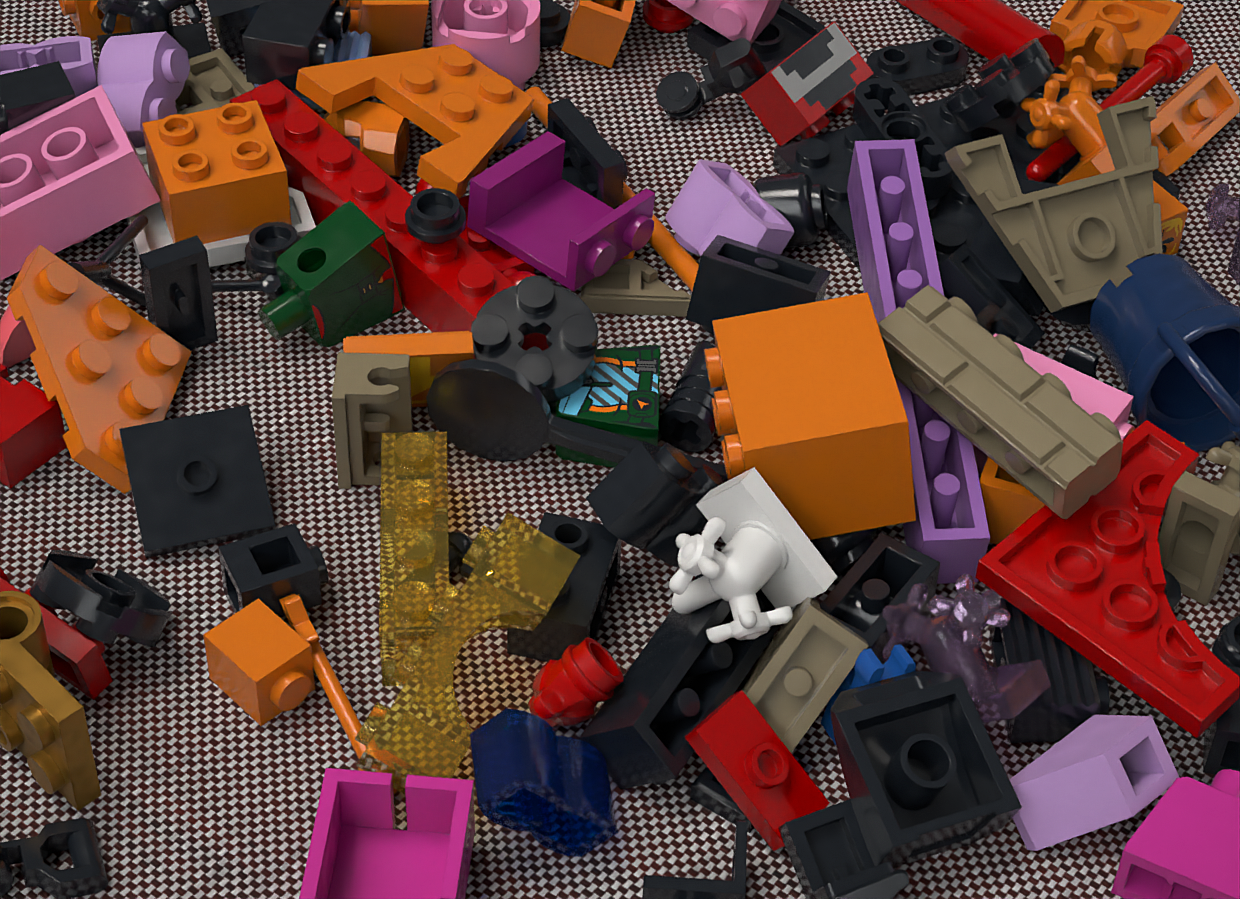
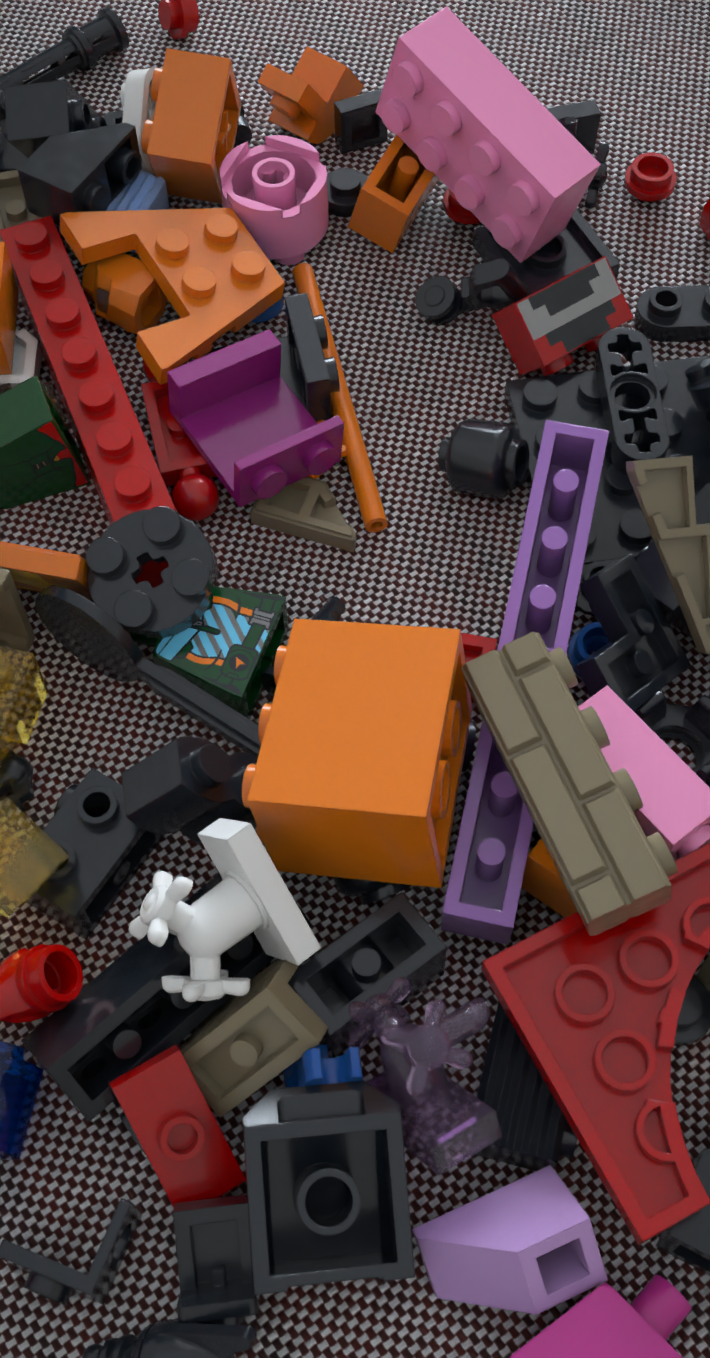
camera: 20 degrees right, 15 degrees up
black plate [405,188,466,244] -> none
lavender brick [665,159,795,256] -> none
black brick [685,235,831,335] -> none

